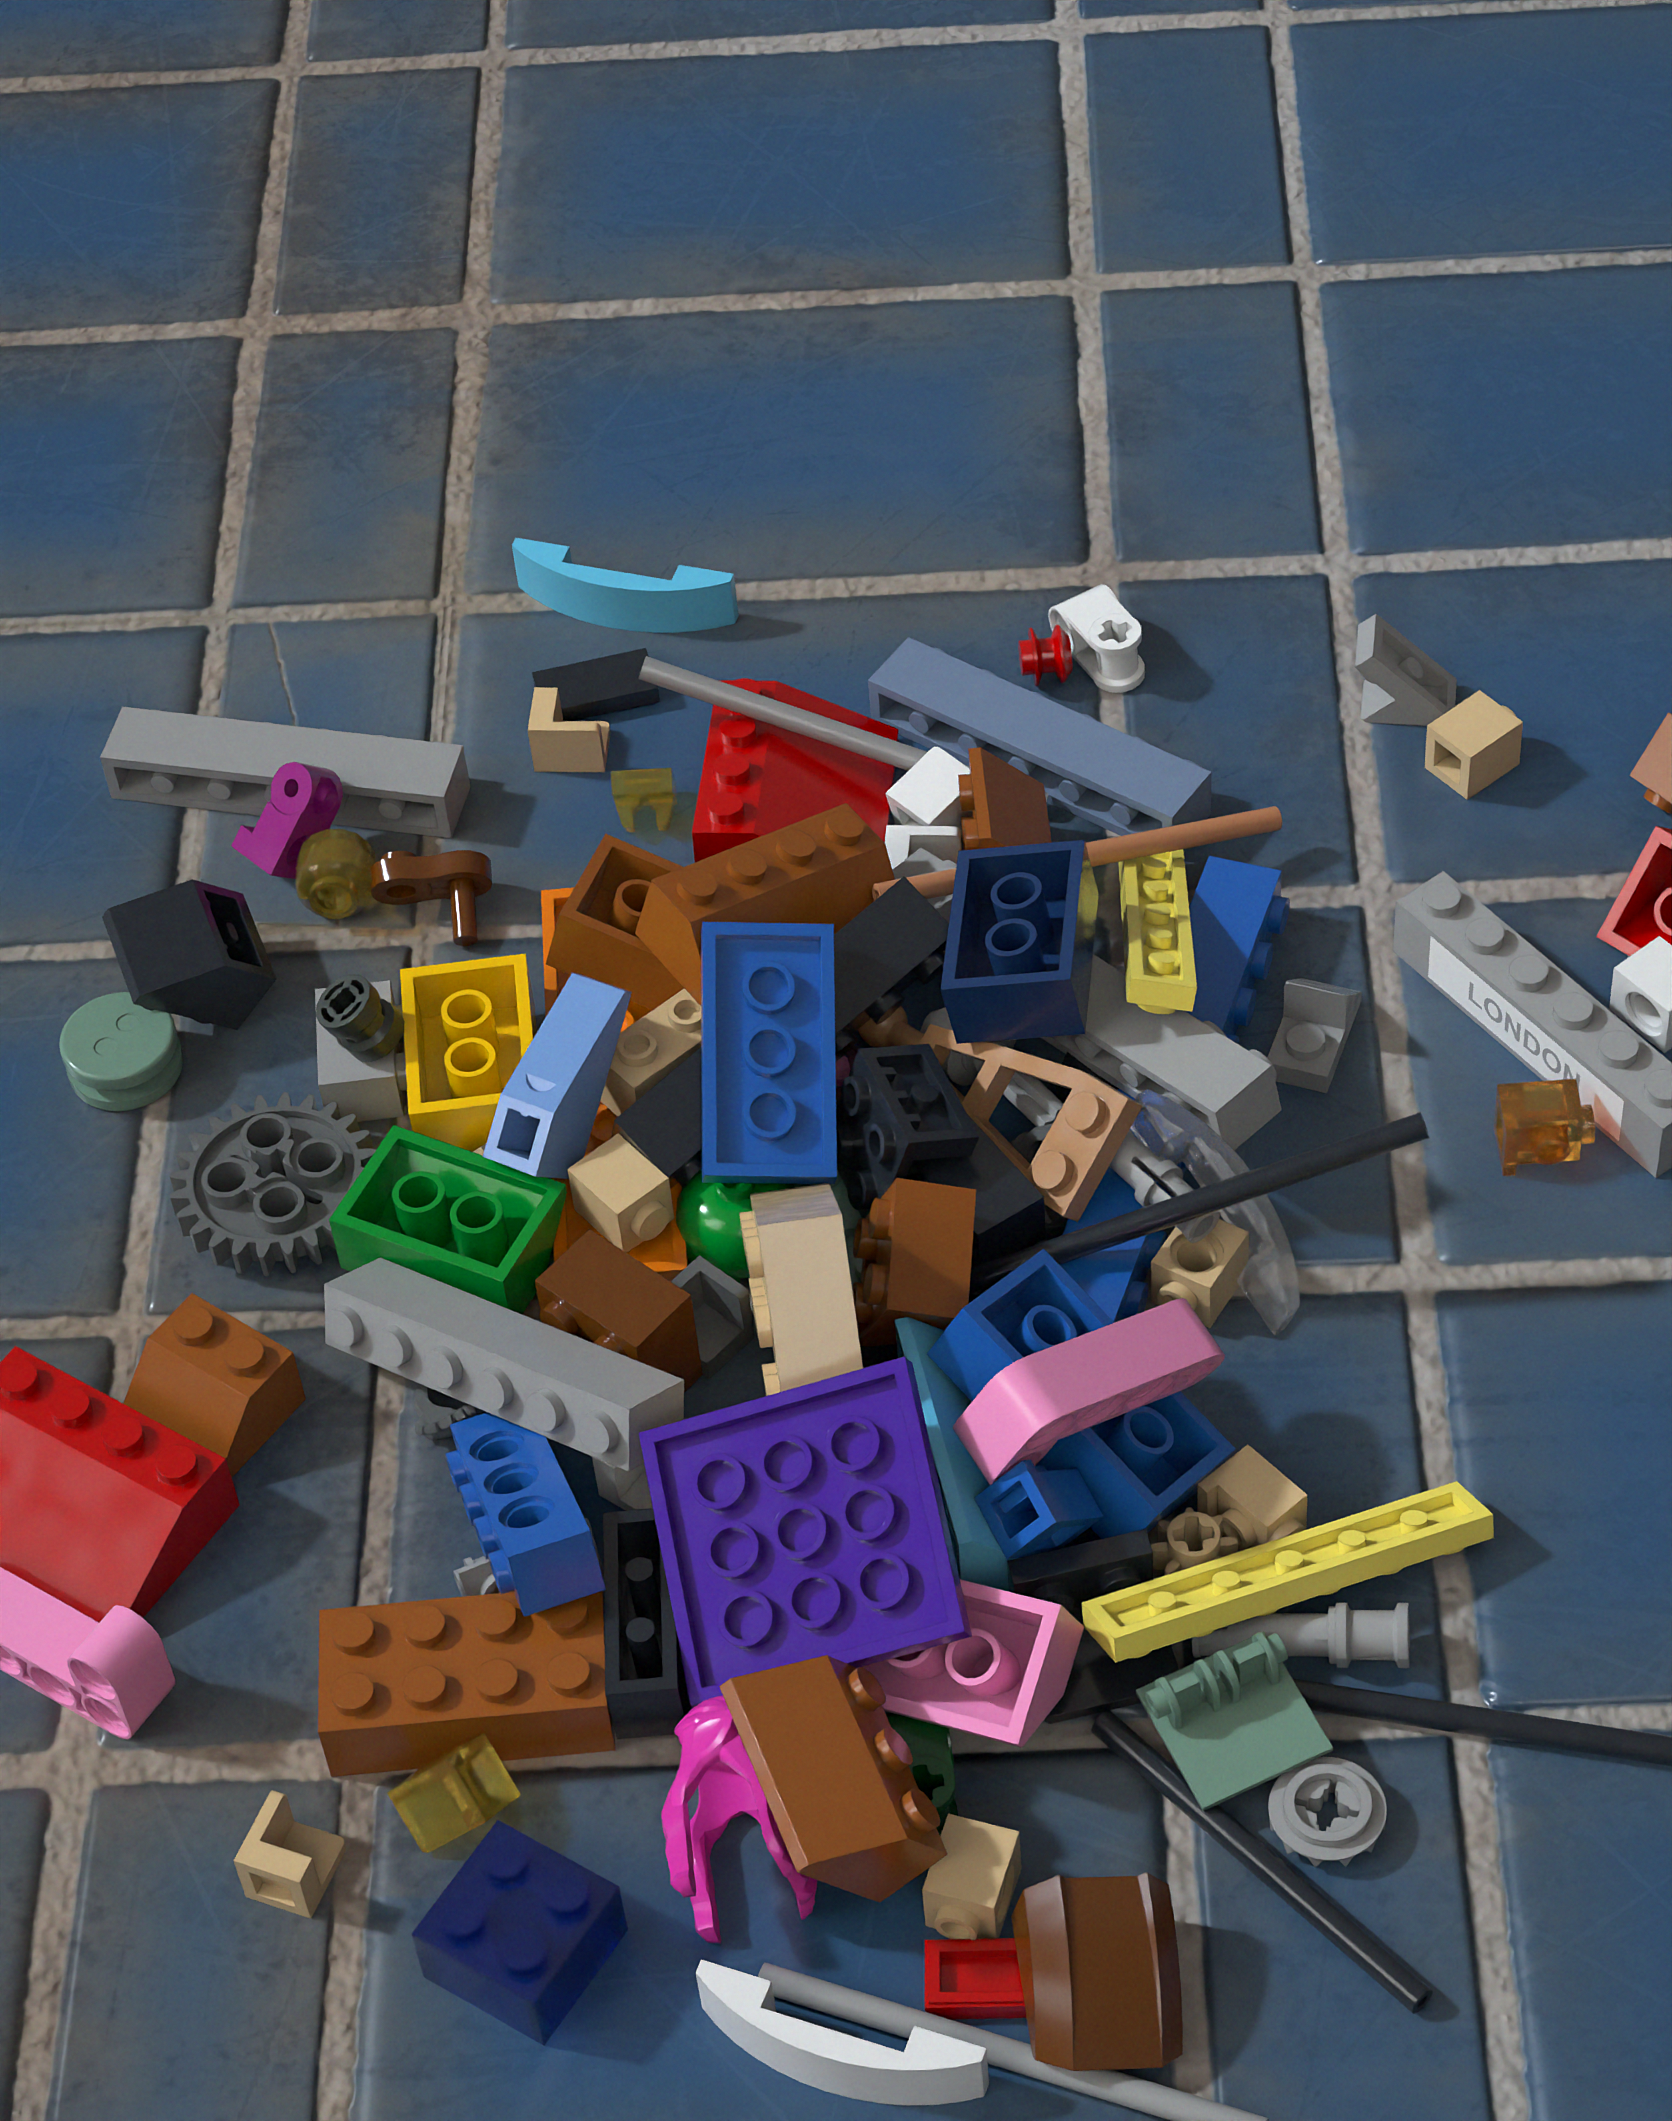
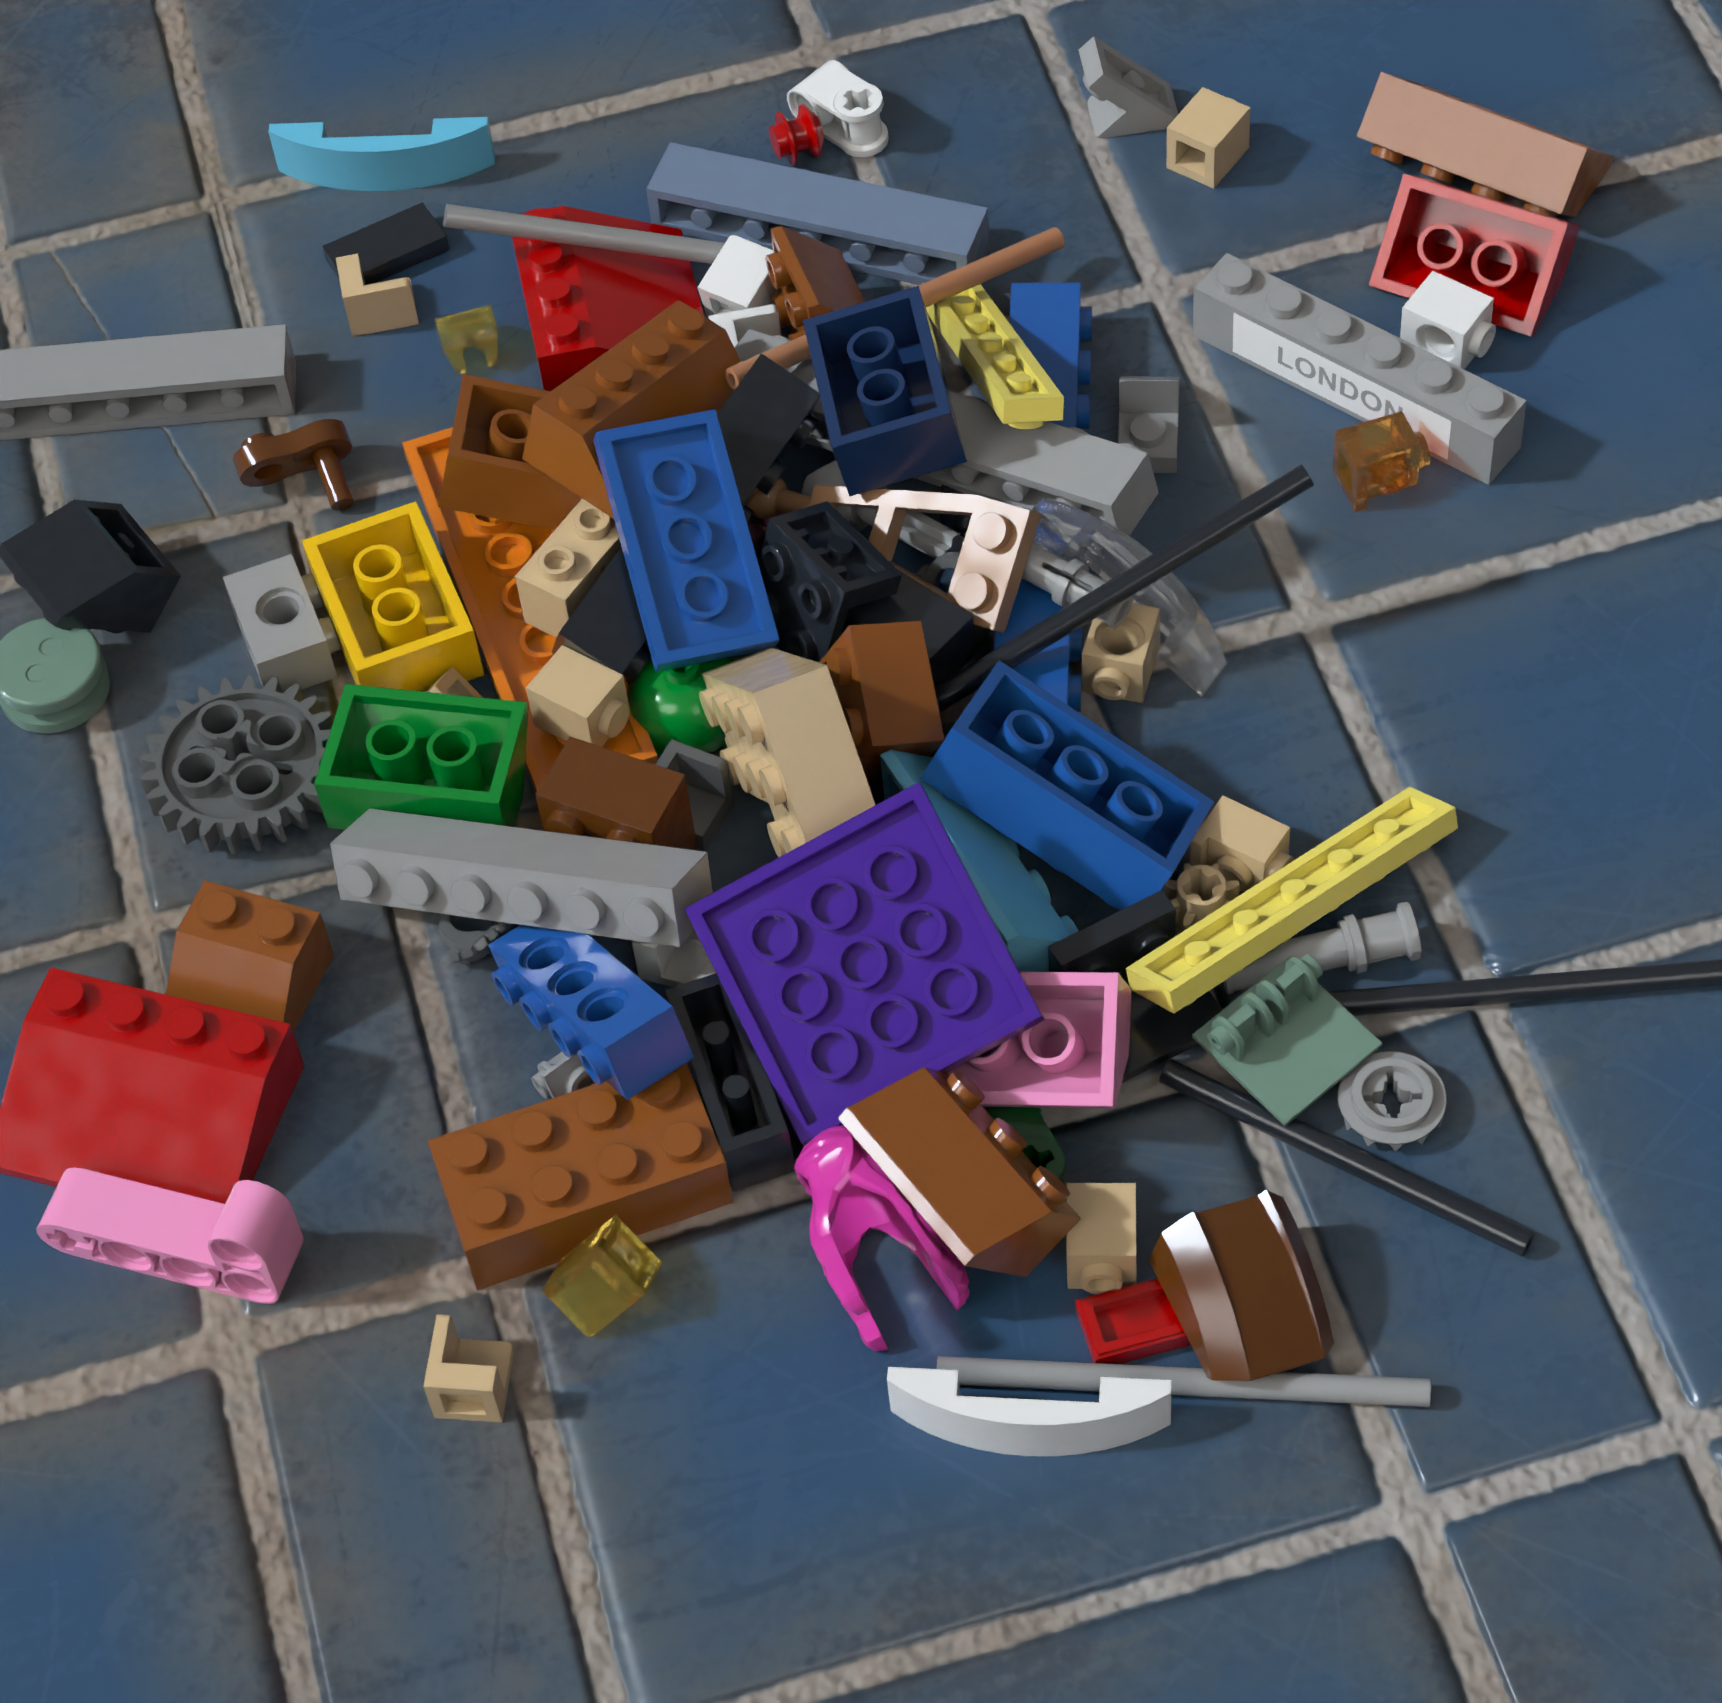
camera: 15 degrees left, 5 degrees up
magenta leg [231,762,343,881] -> none
clear yellow head [295,829,376,919] -> none
pearl dark grey wheel [316,974,405,1062] -> none
clear blue brick [411,1820,628,2046] -> none
medium blue slope [483,973,632,1179] -> none
bright pink beam [953,1298,1225,1485] -> none
blue brick [974,1459,1104,1559] -> none

